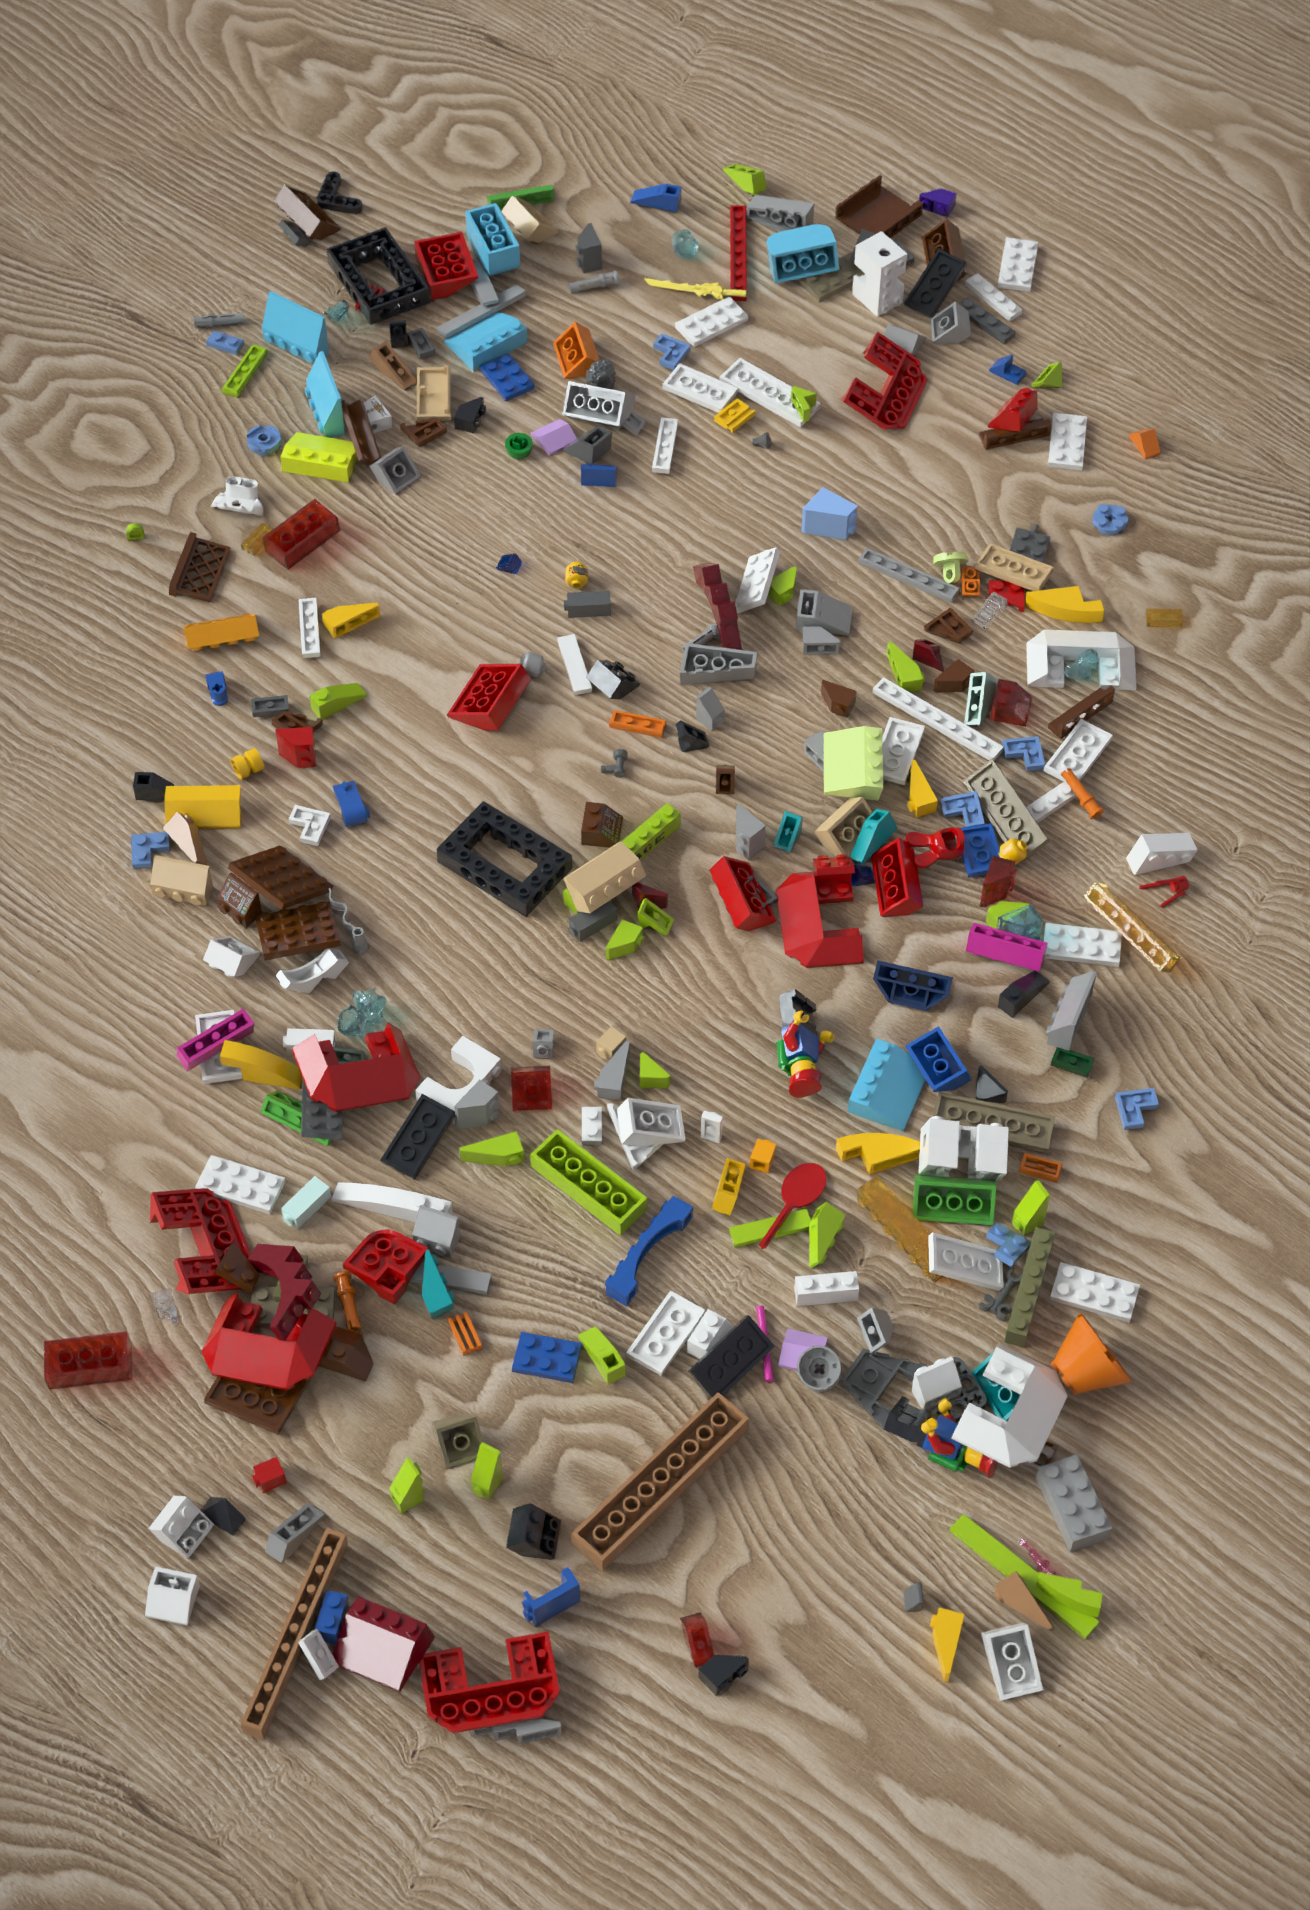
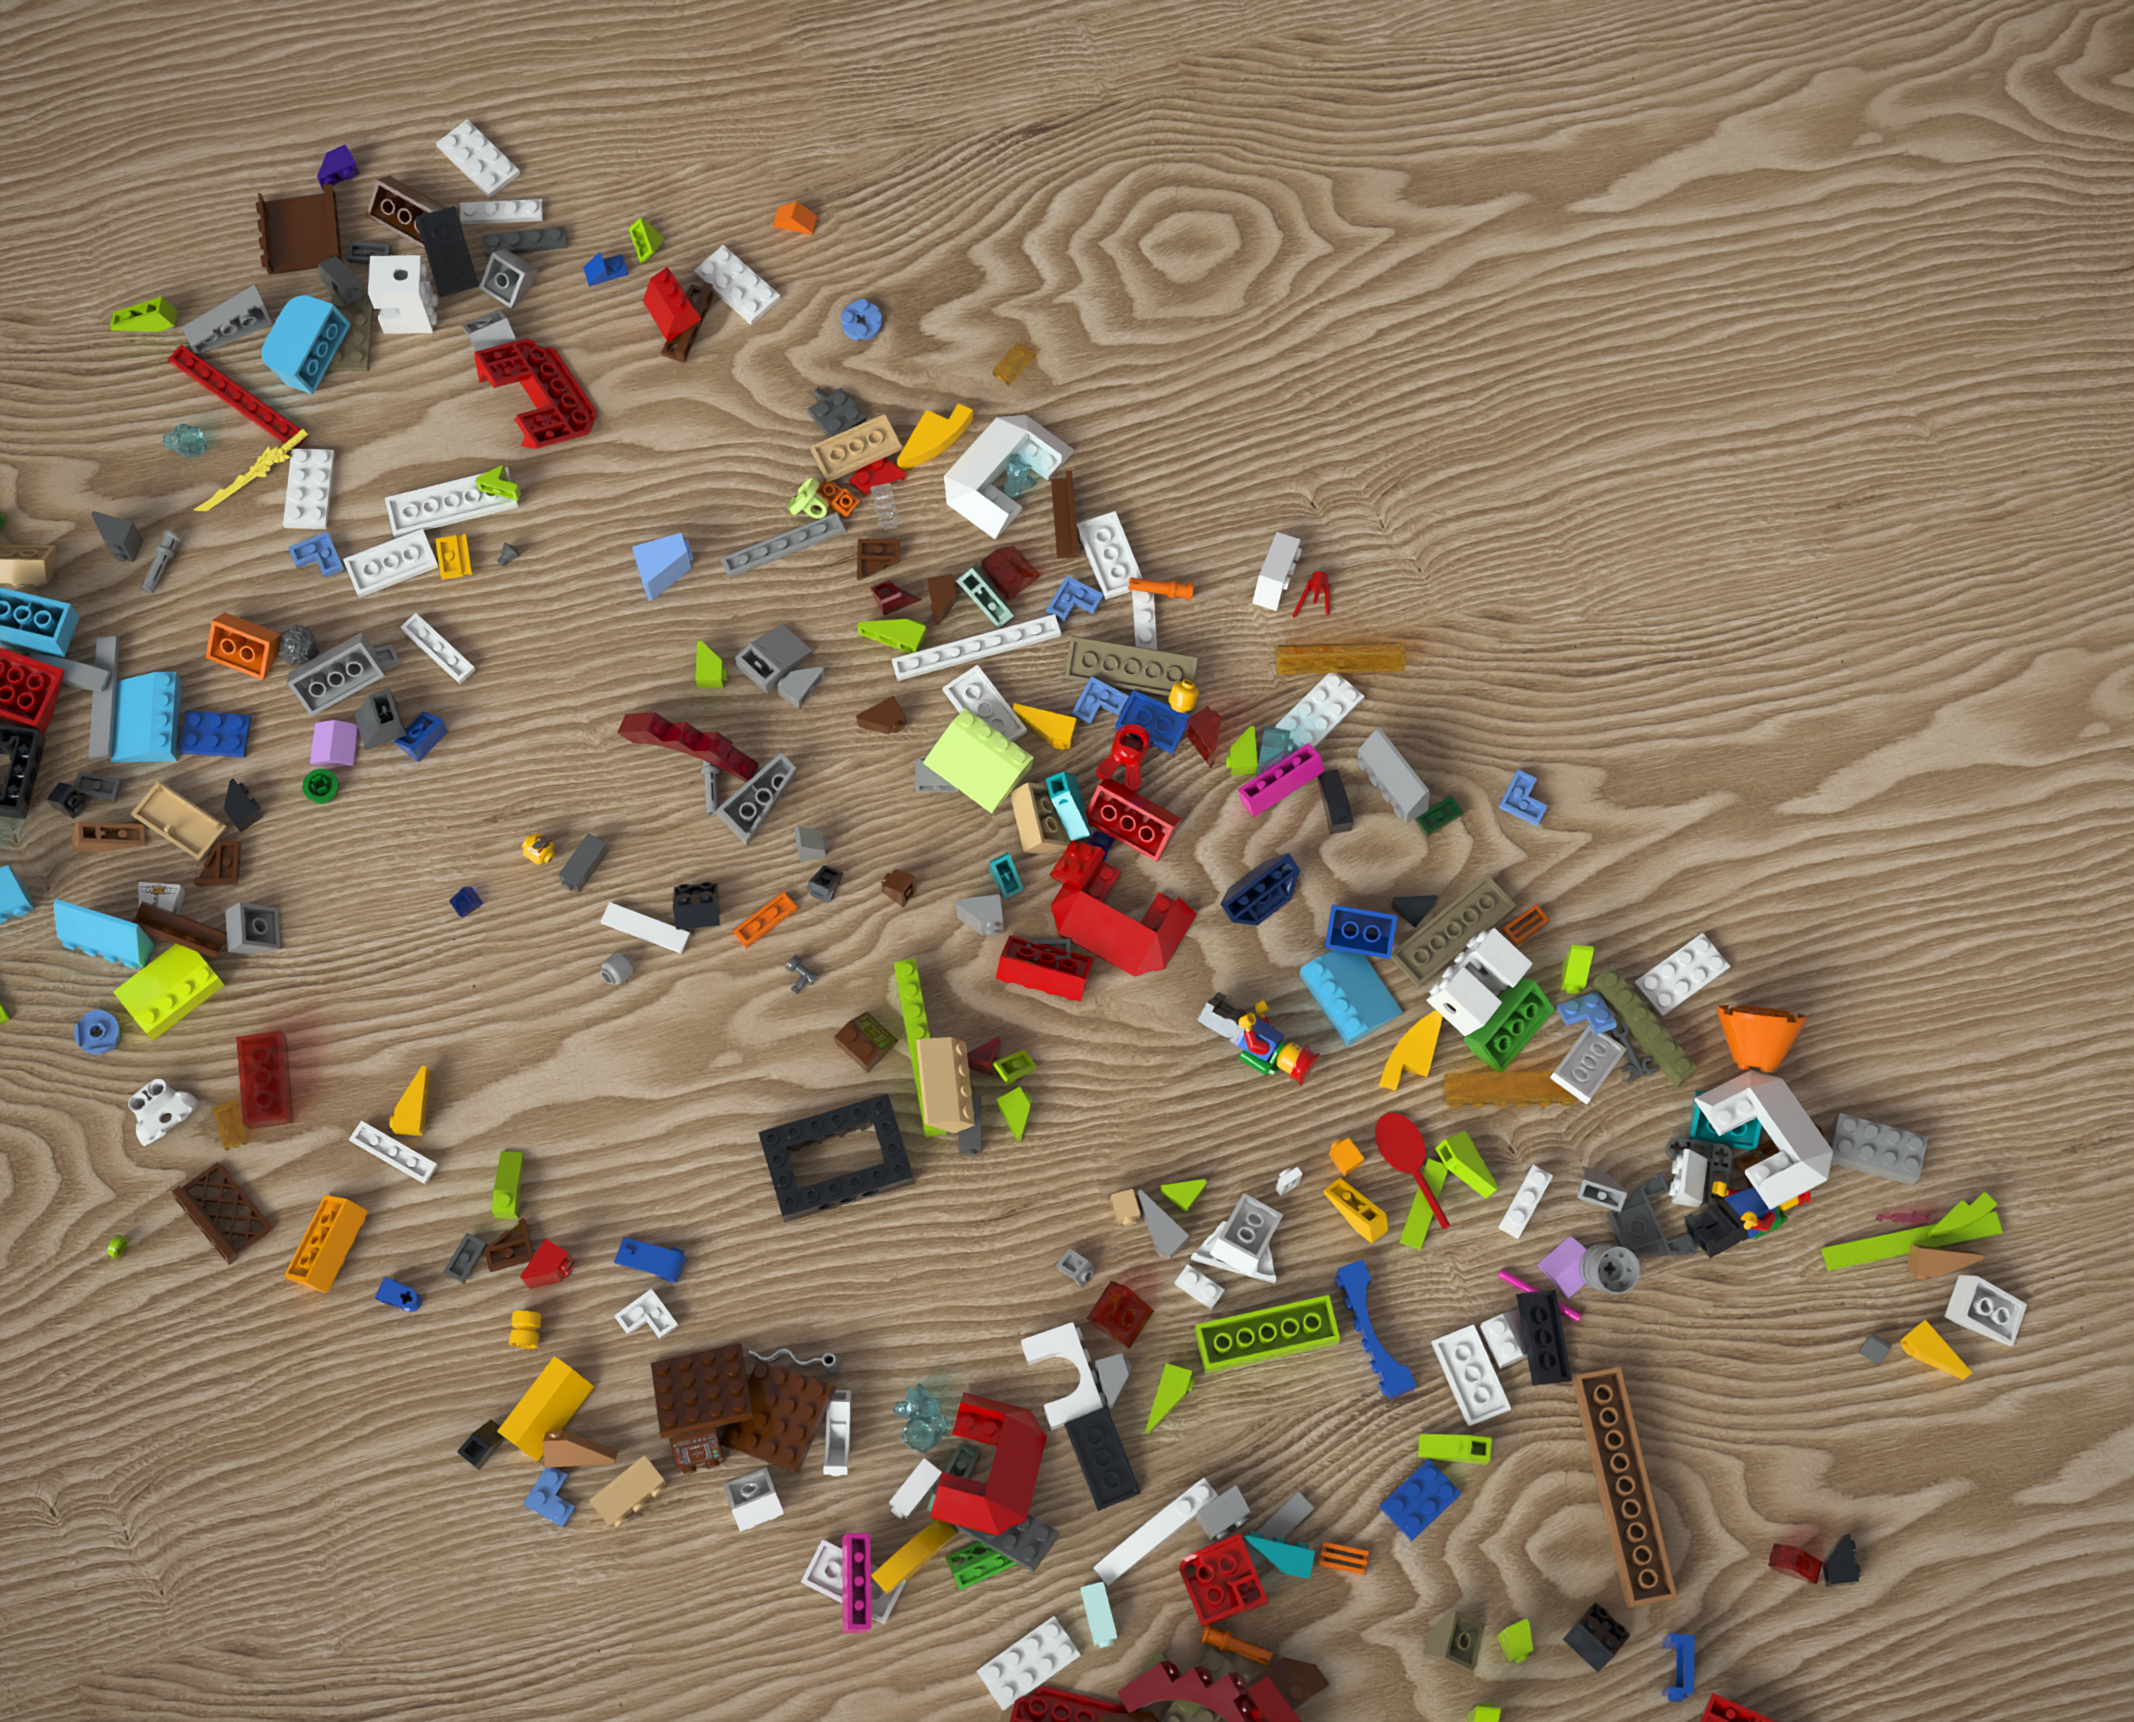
camera: 55 degrees left, 15 degrees up
red slope [447,664,531,731] -> none
blue slope [630,184,682,212] -> none
white plate [735,547,781,613] -> none

